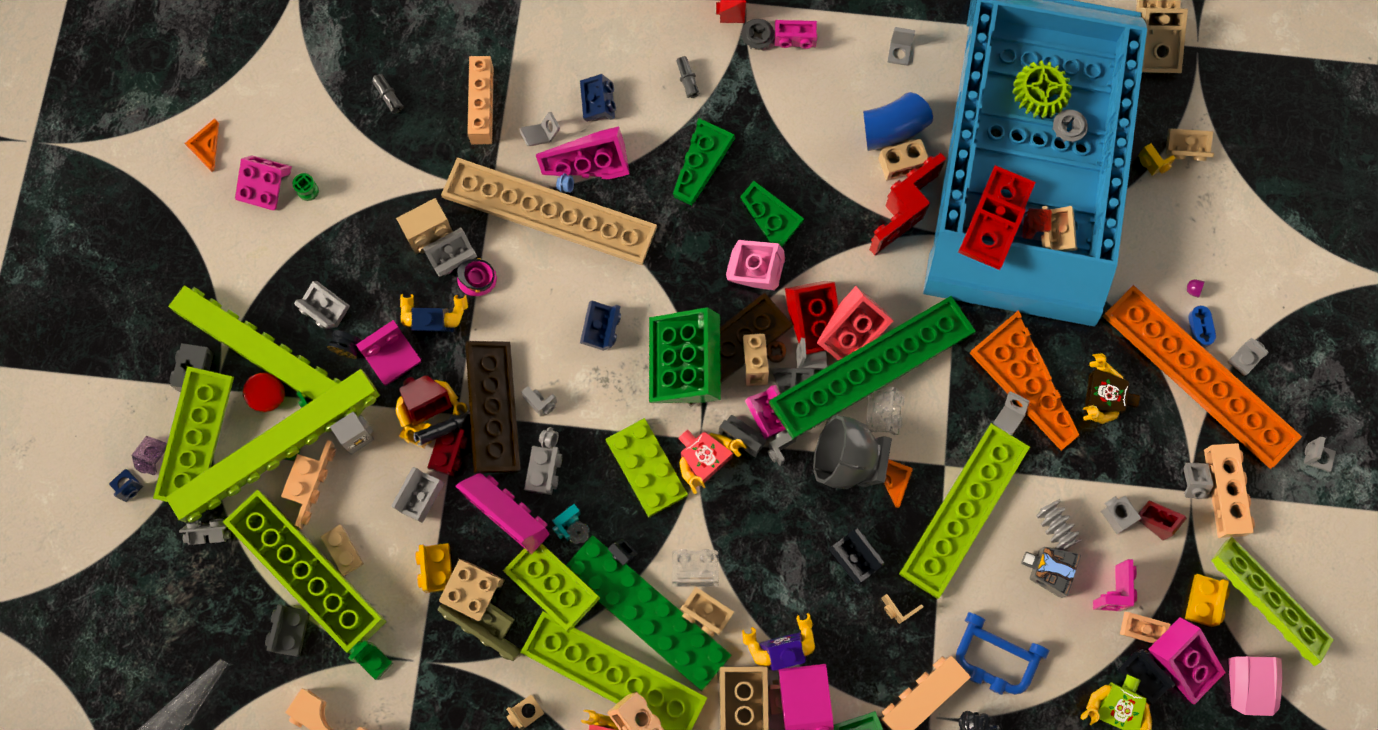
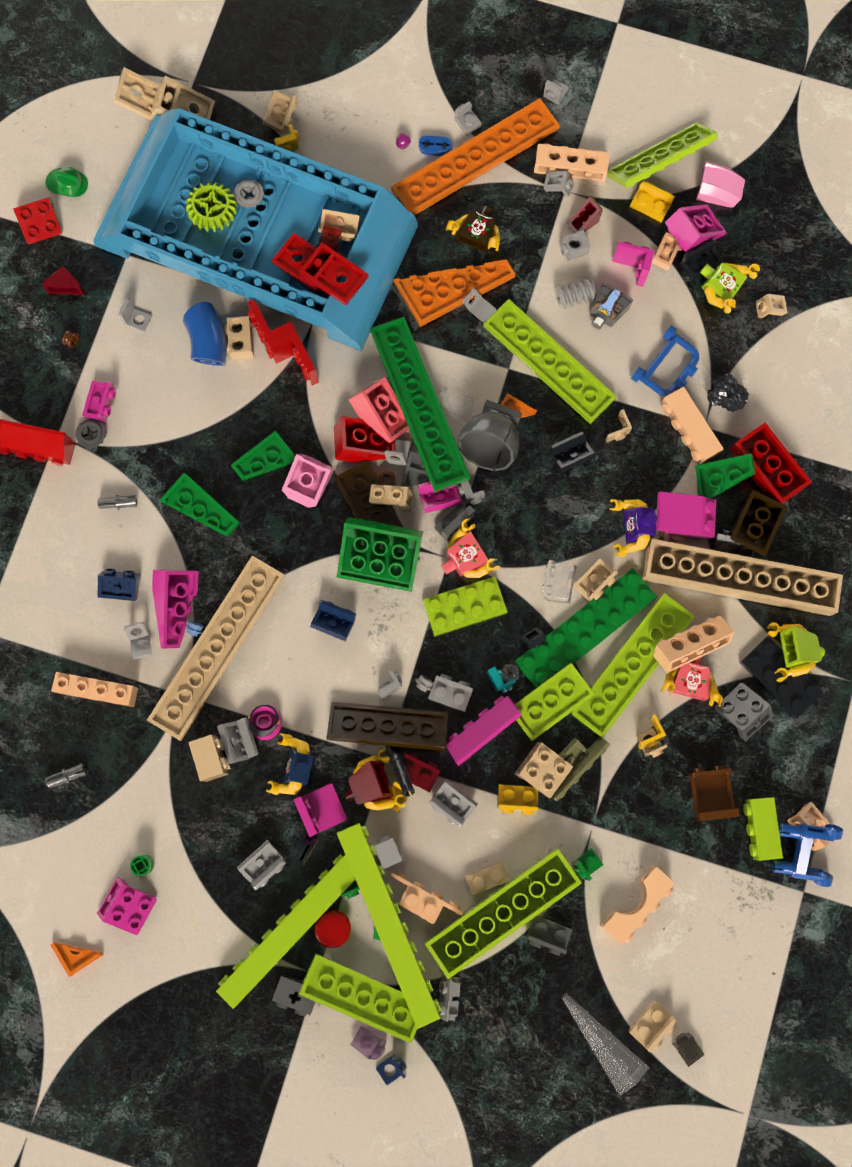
camera: 80 degrees left, 5 degrees up
none -> yellow bracket [638,714,666,749]

